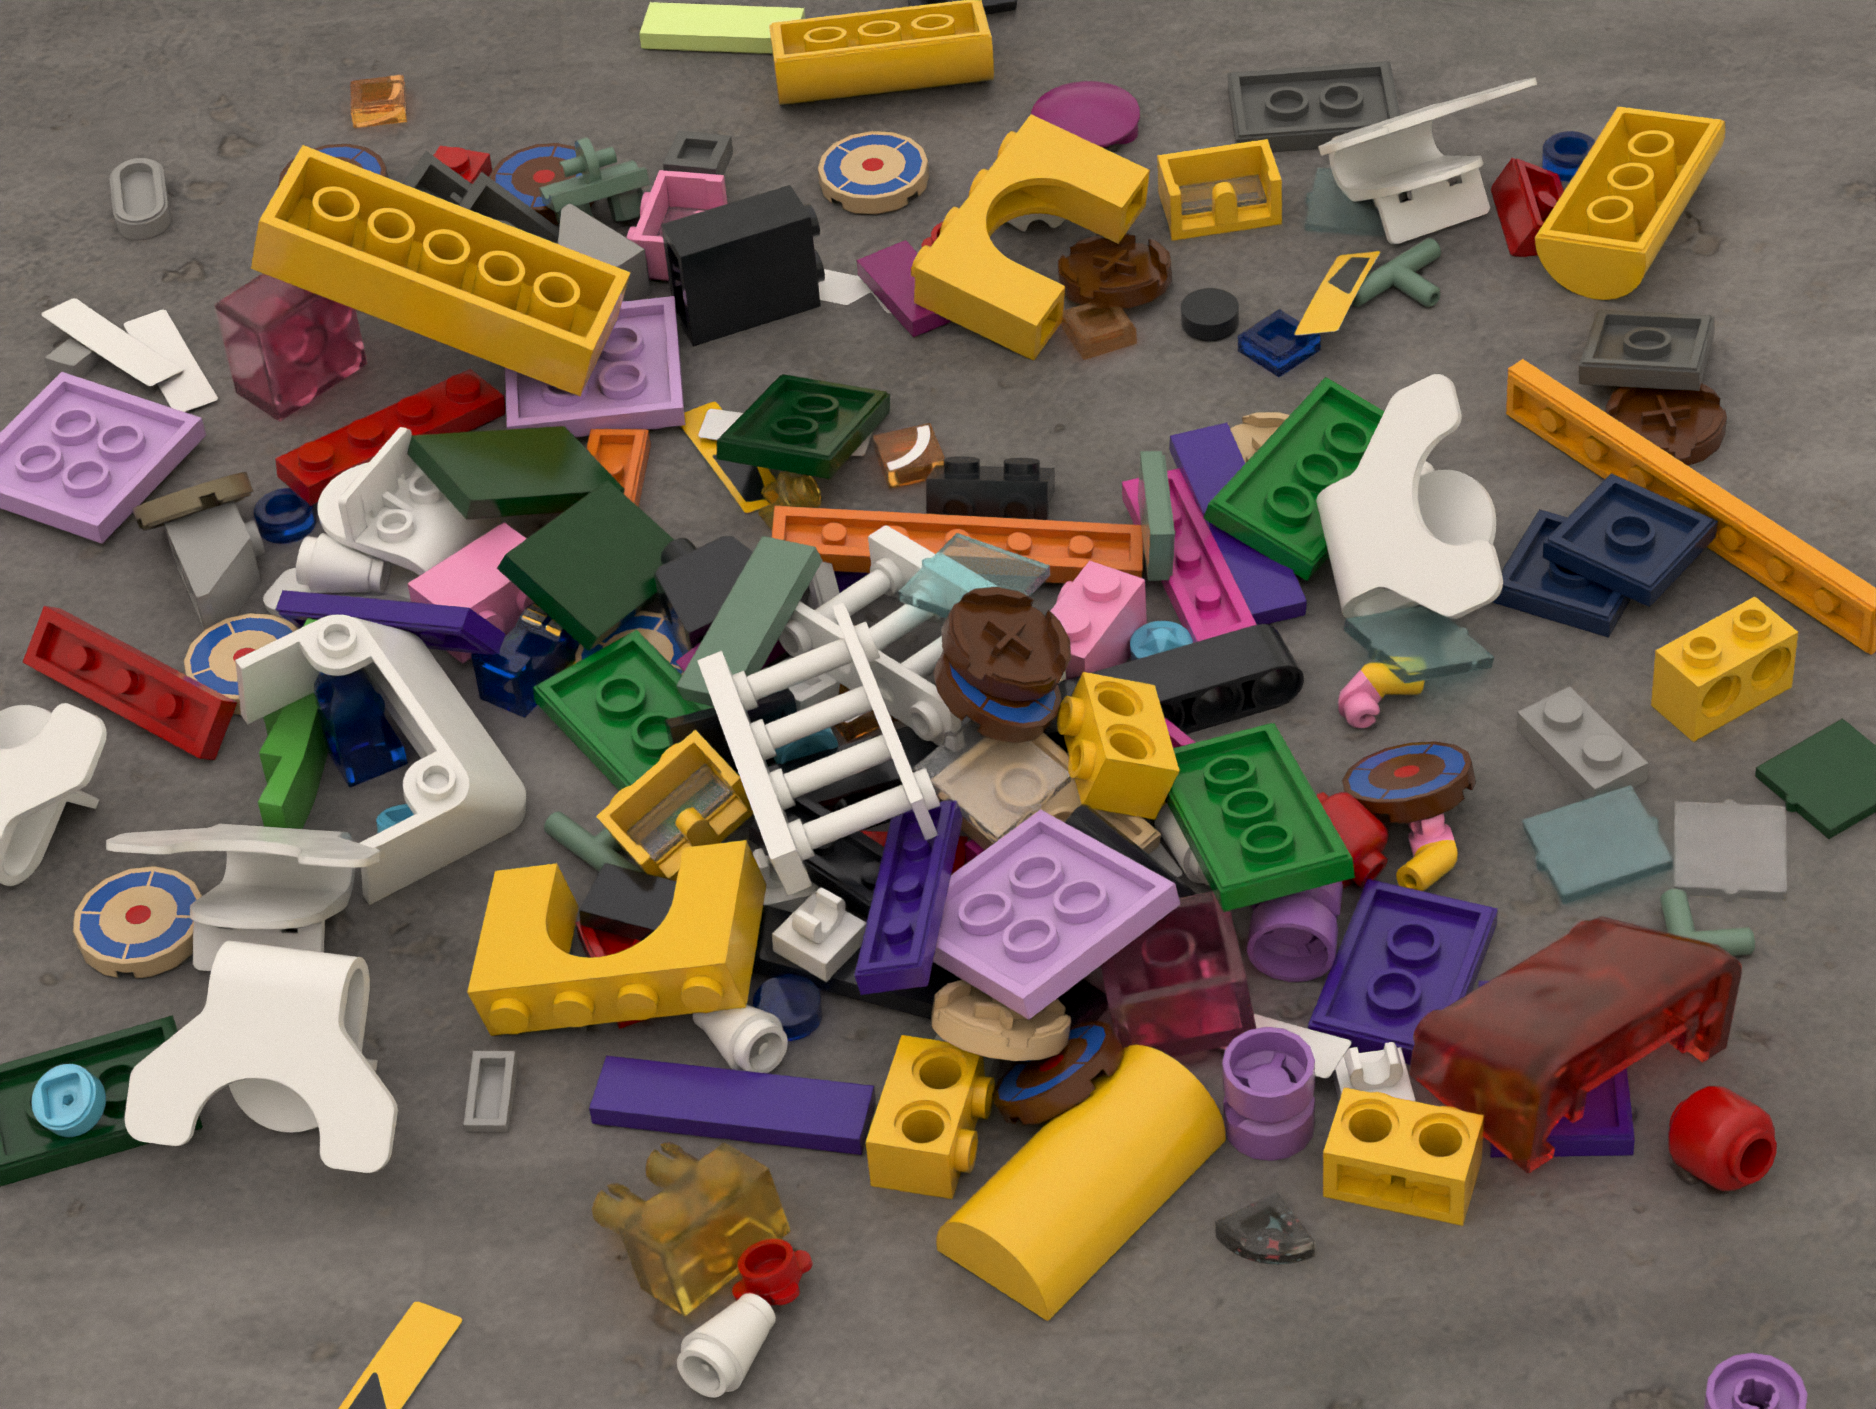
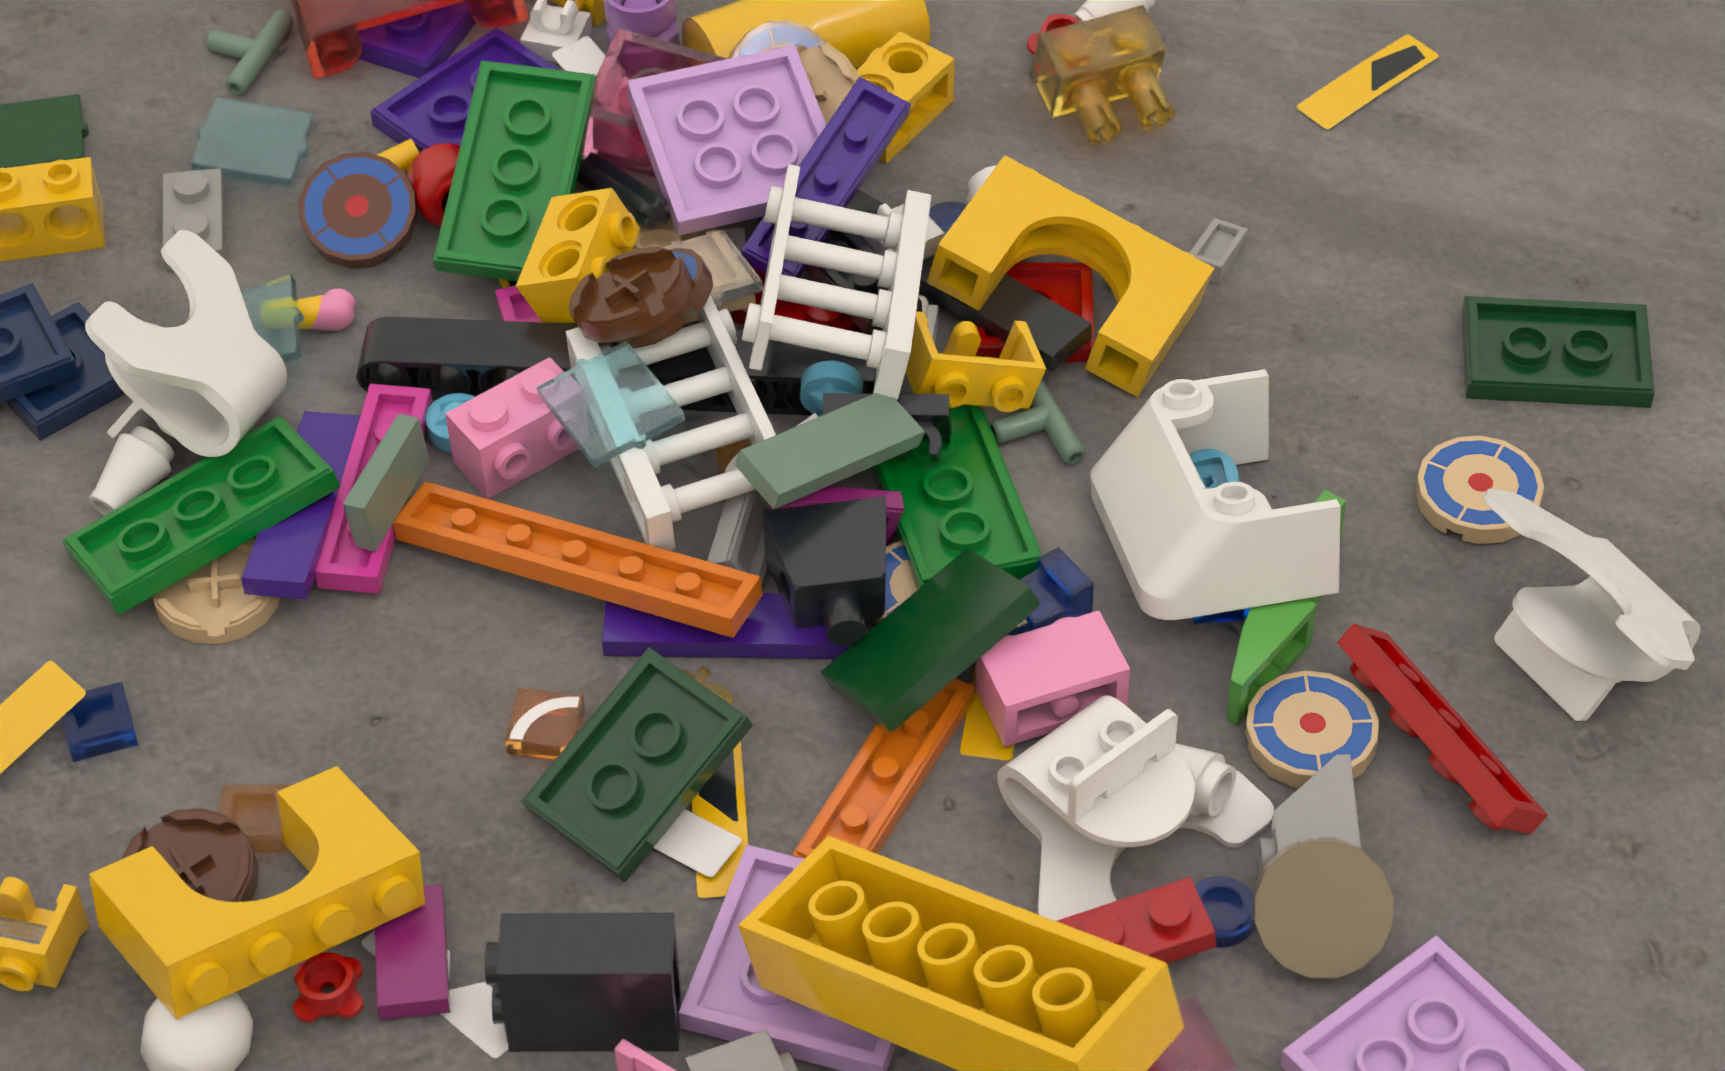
camera: 160 degrees left, 5 degrees up
medium azure tile [32,1064,106,1137] -> none
white piece [106,824,380,971] -> none
white piece [125,940,398,1173] -> none
dark purple tile [275,590,506,655] -> none
dark green tile [407,426,625,520] -> none
dark purple tile [589,1055,876,1155] -> none
black bracket [926,456,1055,520] -> none
black tile [1181,288,1239,341] -> none
clear piece [1673,799,1787,903] -> none

